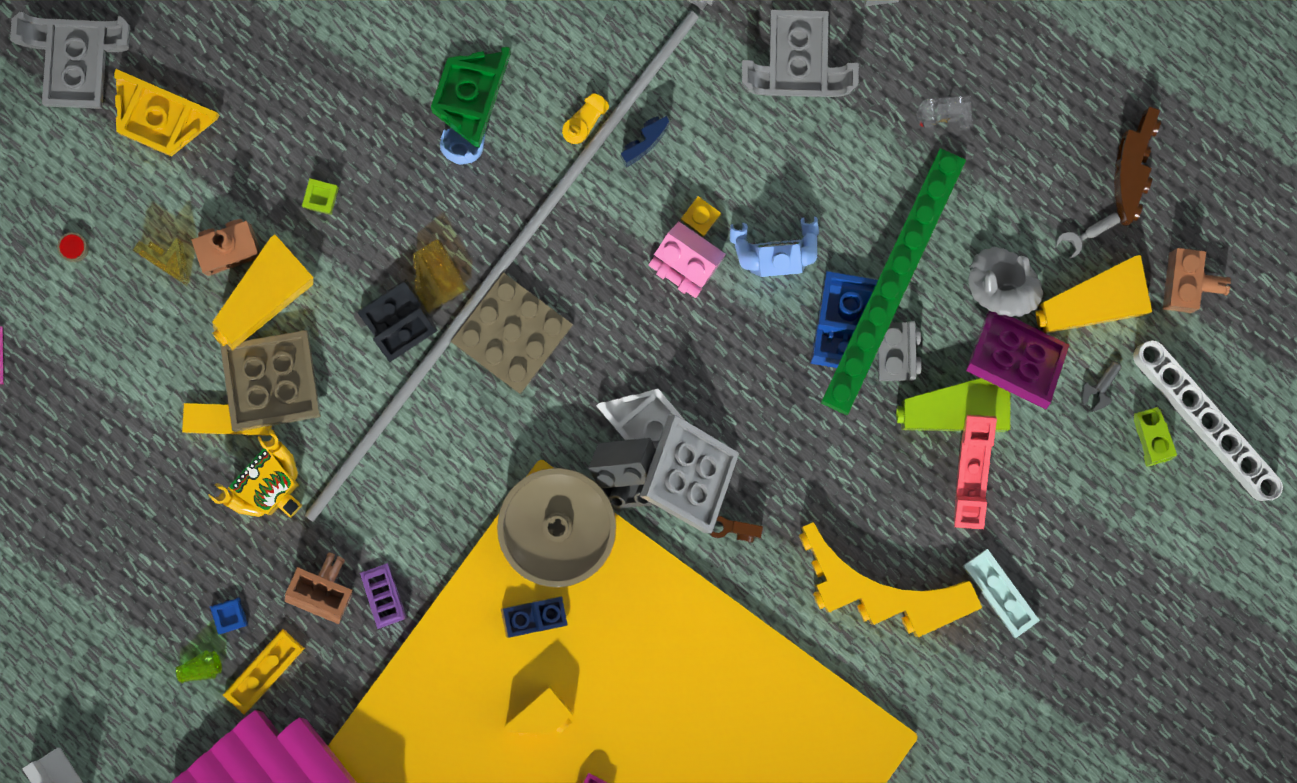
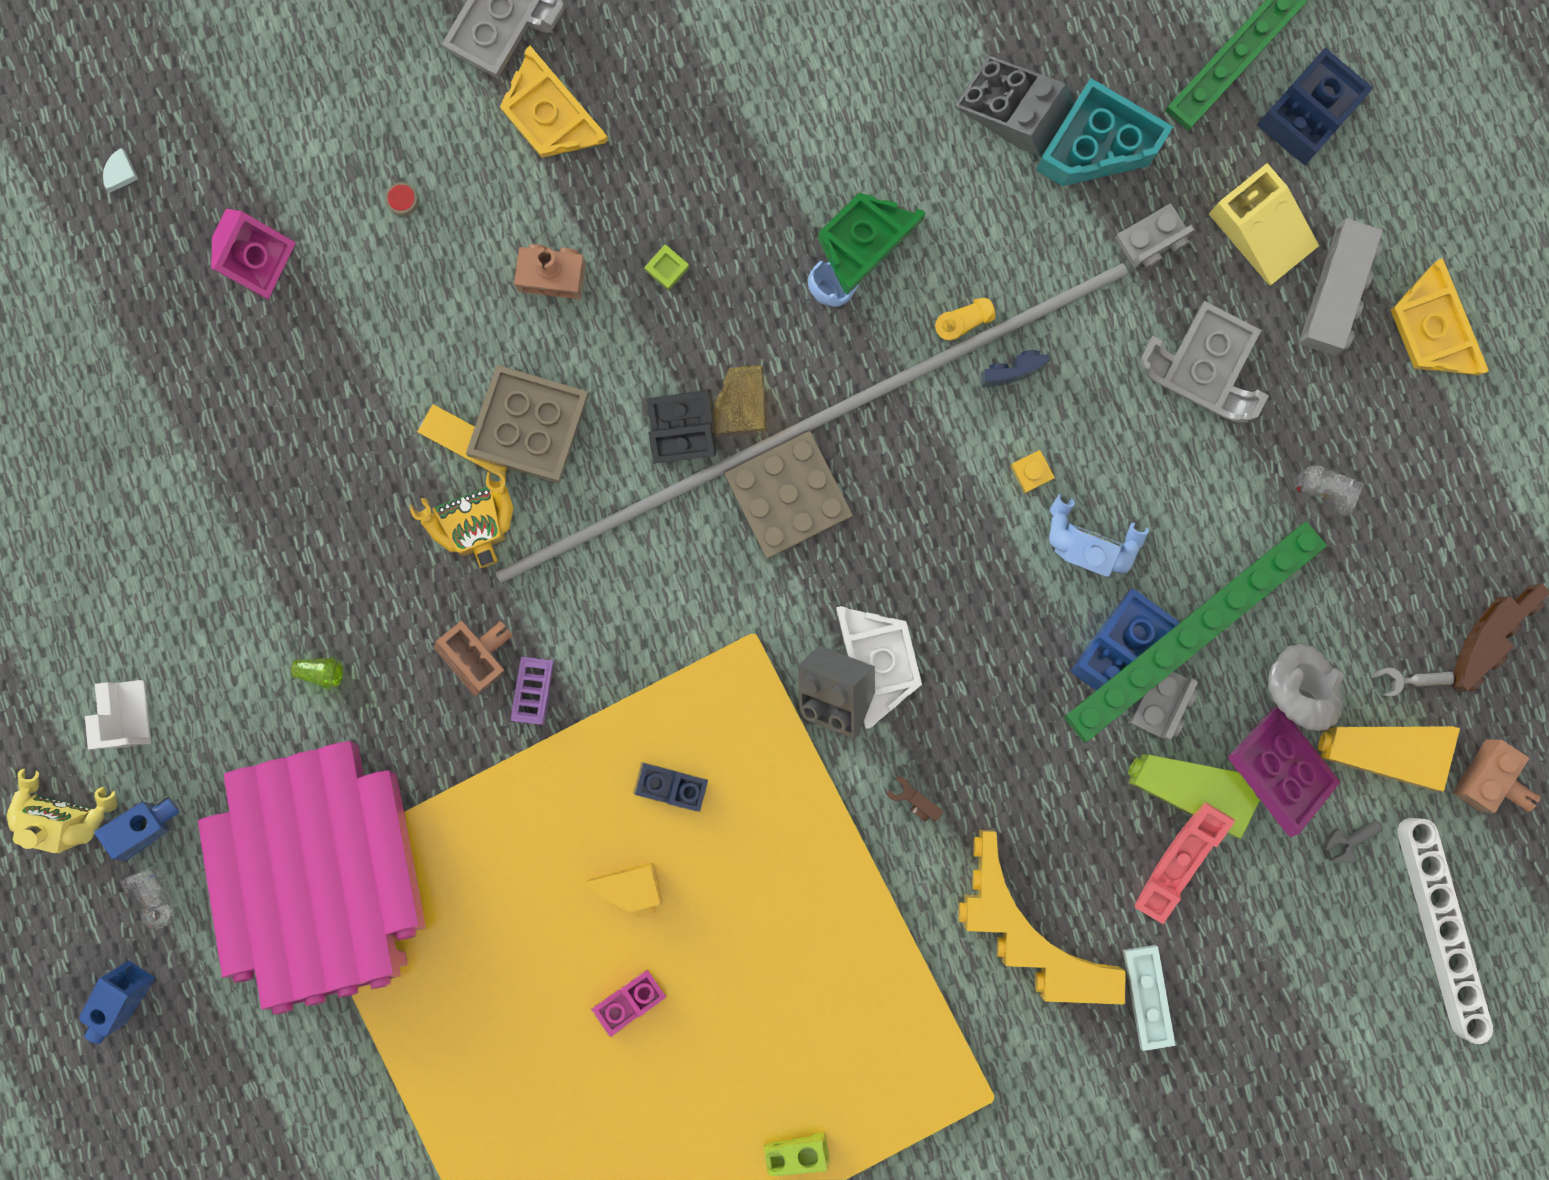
camera: 30 degrees right, 0 degrees up
clear yellow slope [133,238,190,286] -> none
blue tile [210,598,248,635] -> none
yellow slope [212,234,313,350] -> none
yellow tile [223,629,305,715] -> none
dark tan dish [497,468,616,587] -> none
light grey plate [640,415,739,533] -> none
bright pink brick [648,221,726,298] -> none
lime leg [1134,407,1177,467] -> none

